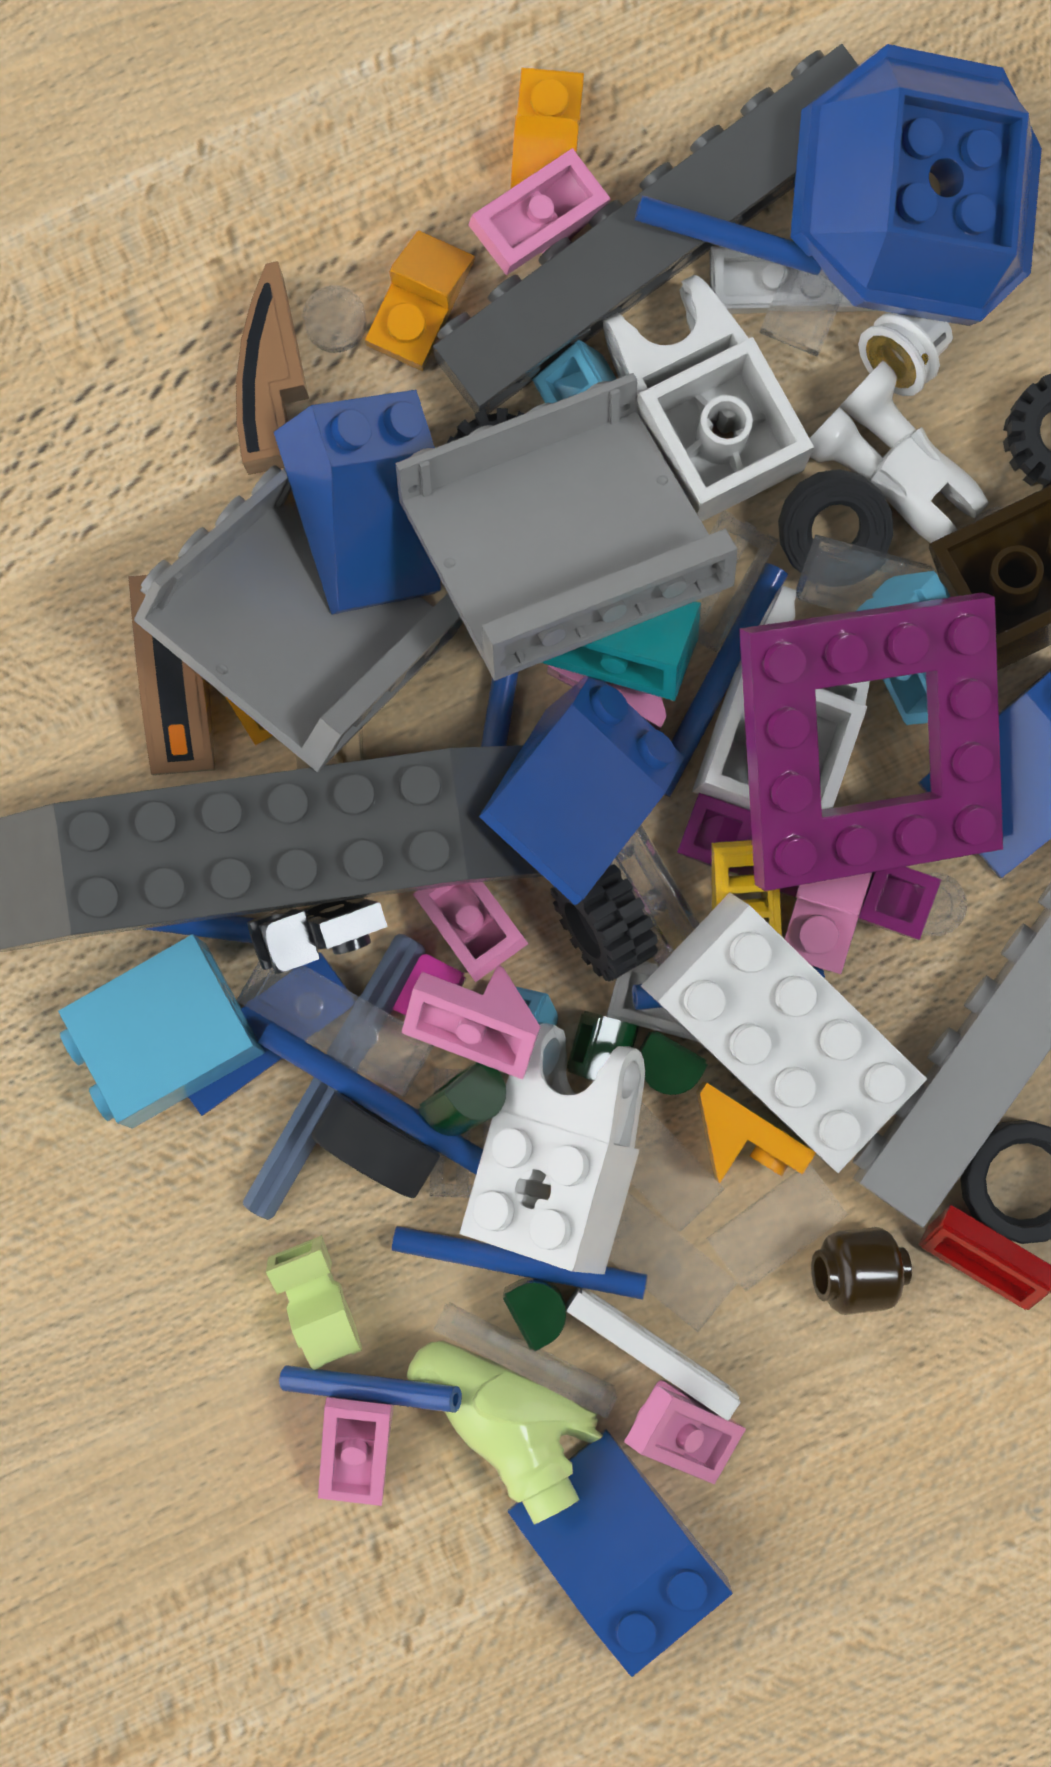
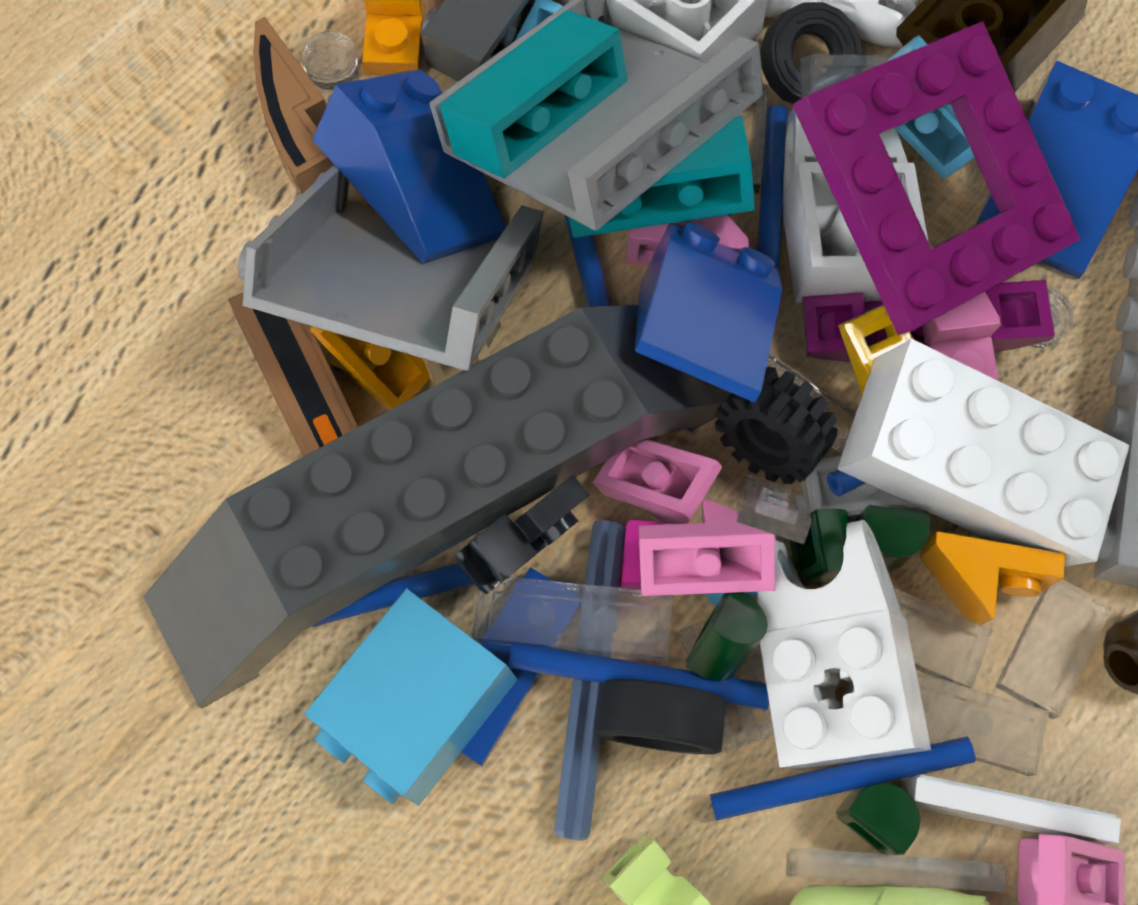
camera: 25 degrees left, 15 degrees down
none -> teal brick [439,10,628,179]
none -> clear tile [737,474,812,544]

